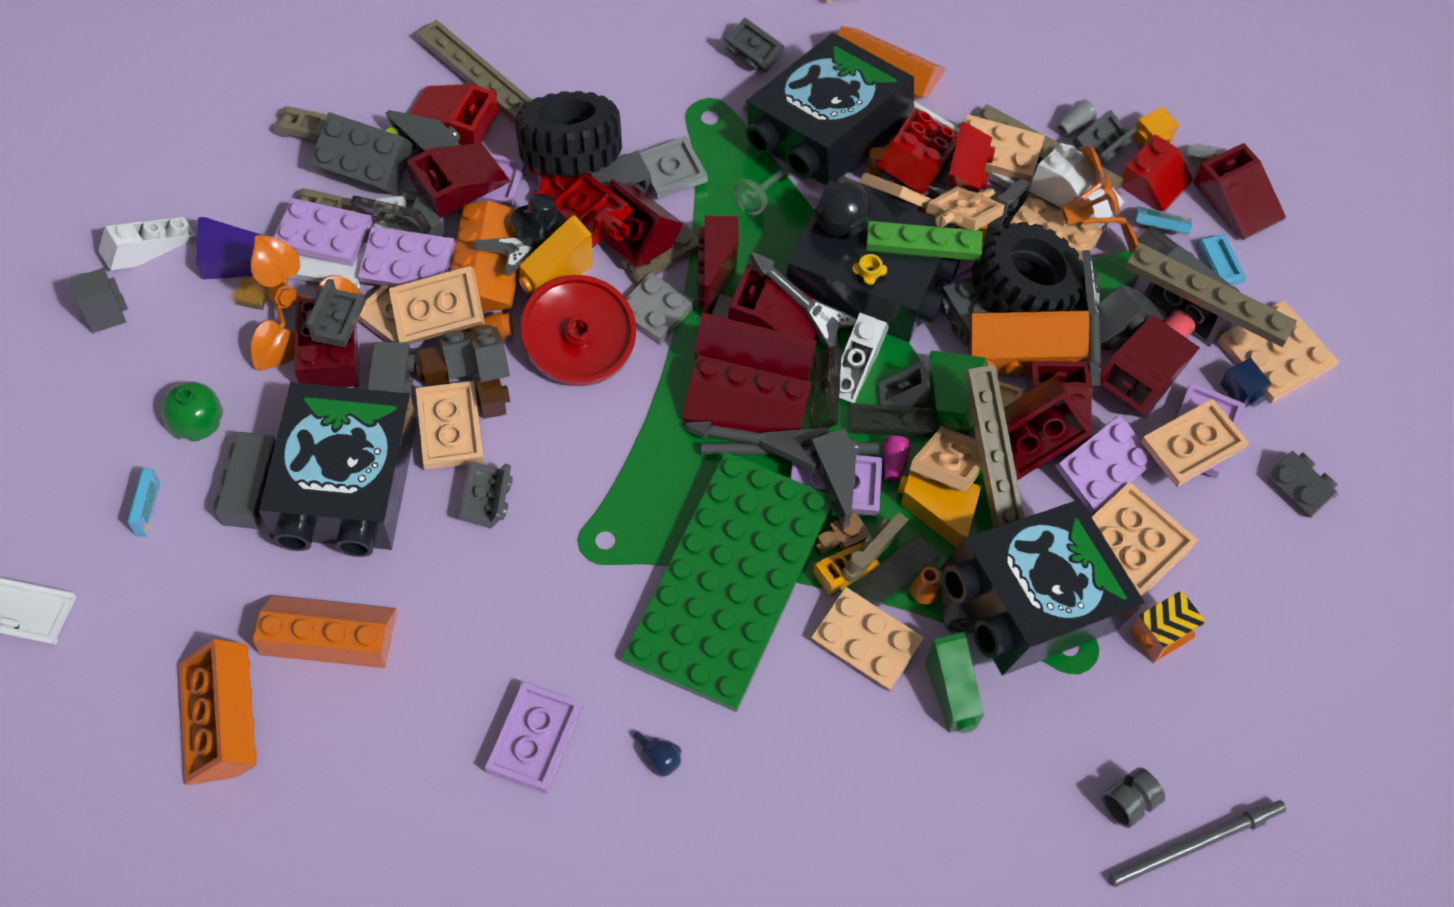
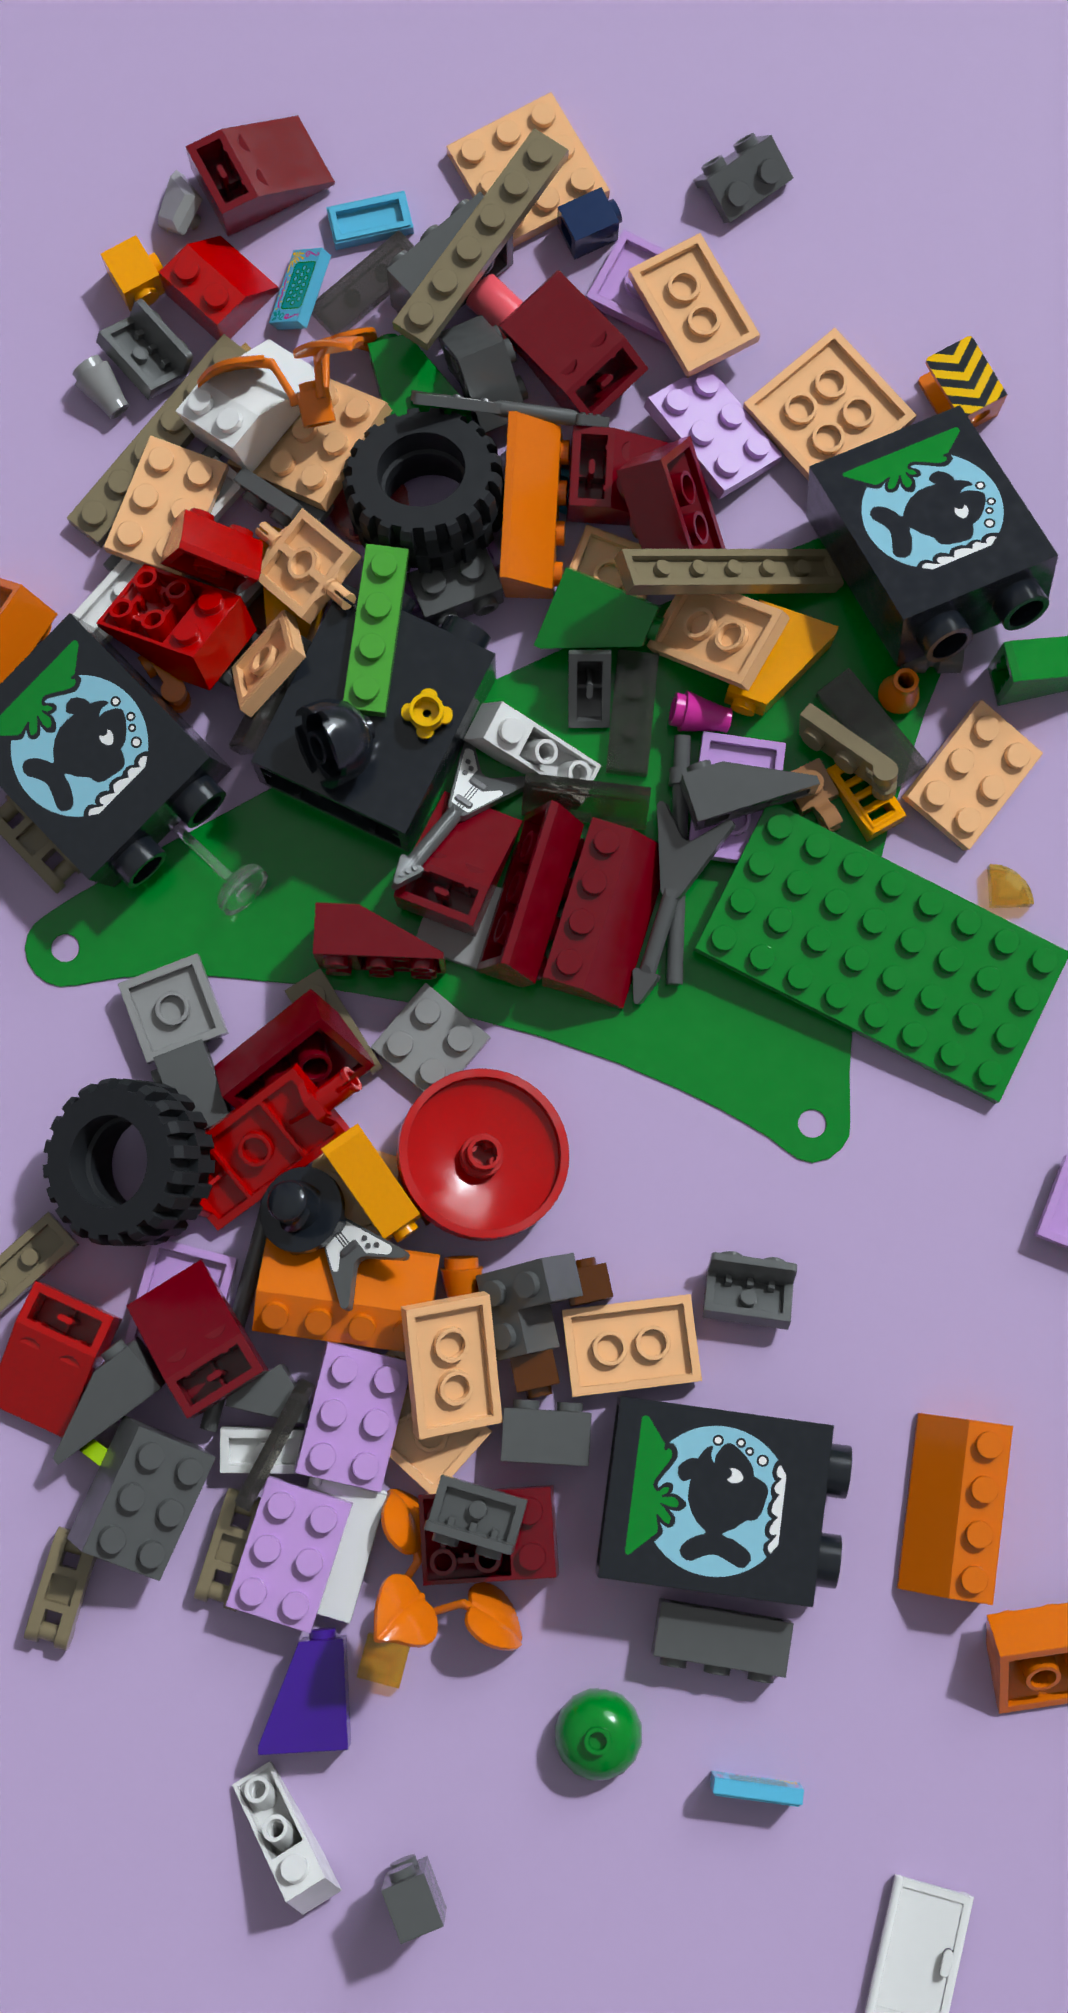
camera: 85 degrees left, 20 degrees up
none -> clear yellow tile [987,864,1034,908]

